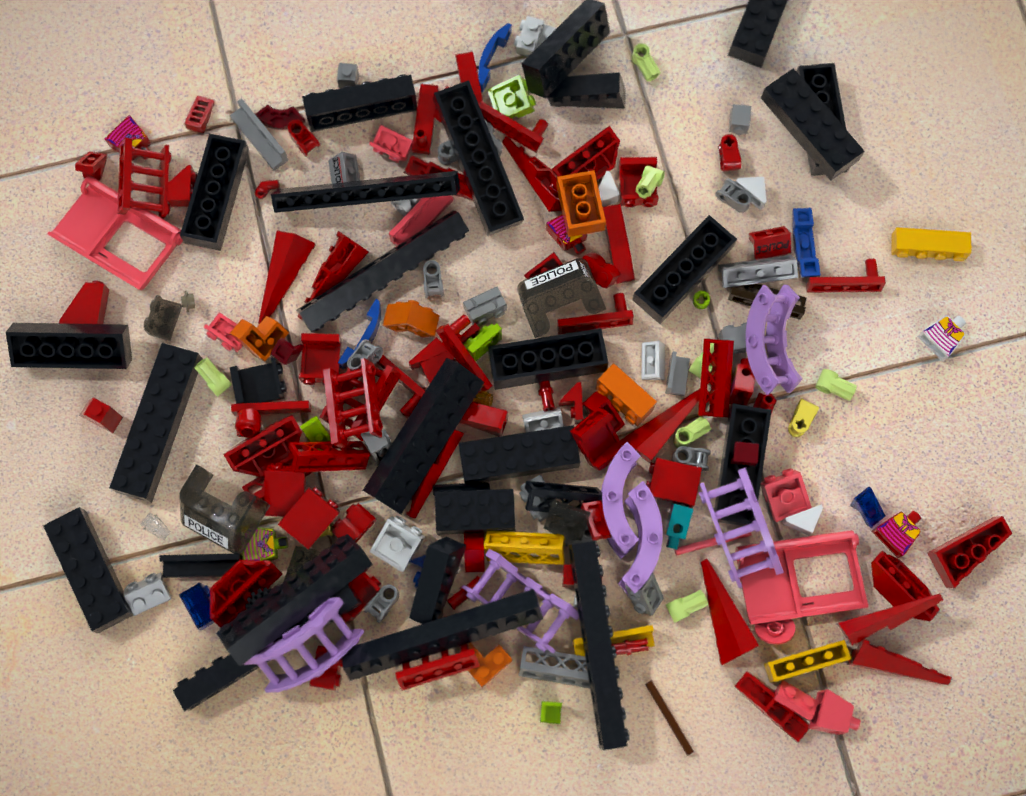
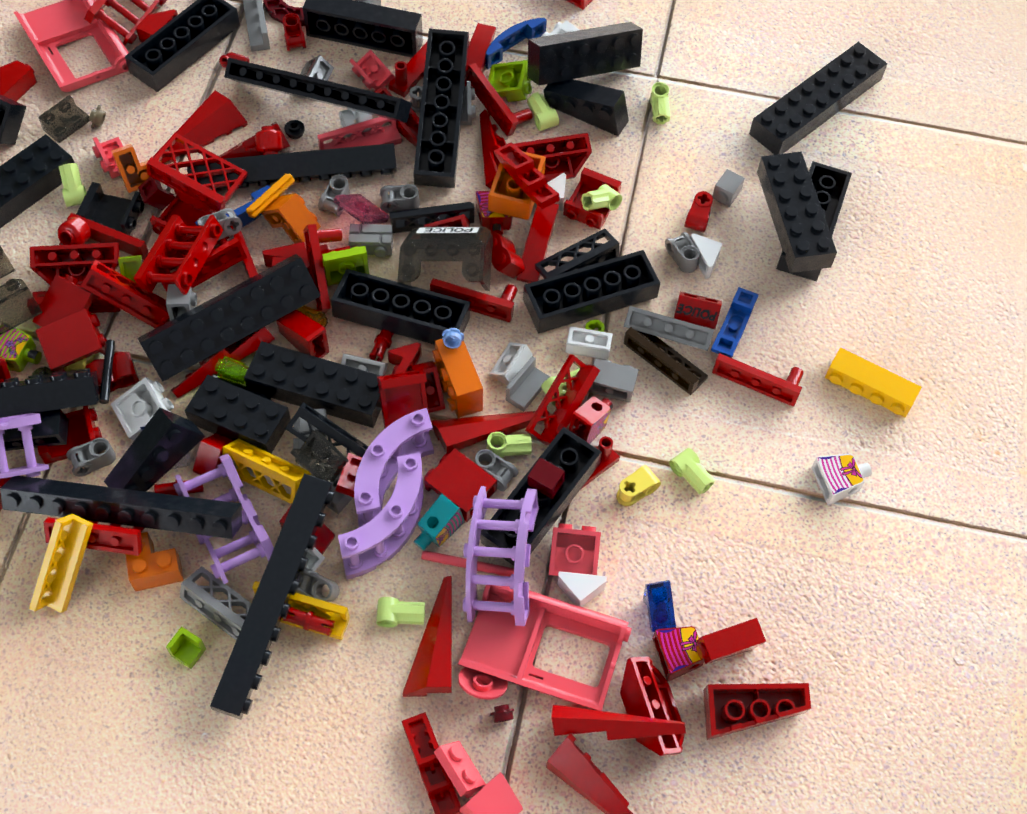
camera: 25 degrees right, 15 degrees down
light grey bracket [625,573,664,616] -> none
reddish brown bar [645,680,694,756] -> none
lavender fence [745,285,802,395] -> none
yellow brick [764,640,851,683] -> none
none -> yellow fence [29,514,93,613]
none -> black bar [99,340,115,404]
none -> red fence [147,133,248,212]
none -> clear neon green brick [215,356,249,384]
none -> light orange axle [246,173,295,218]
none -> red head [255,126,283,155]
none -> black plate [284,120,305,139]
none -> light grey piece [296,568,339,602]
none -> clear pink tile [333,194,390,225]
none -> light grey piece [380,184,420,213]
none -> black fence [389,202,474,233]
none -> light blue plate [442,328,464,349]
none -> dark red plate [490,704,514,723]
none -> red slope [494,142,560,209]
none -> yellowish green piece [527,92,559,131]
none -> black fence [535,229,619,279]
none -> white slope [565,326,613,360]
none -> red slope [696,618,766,664]

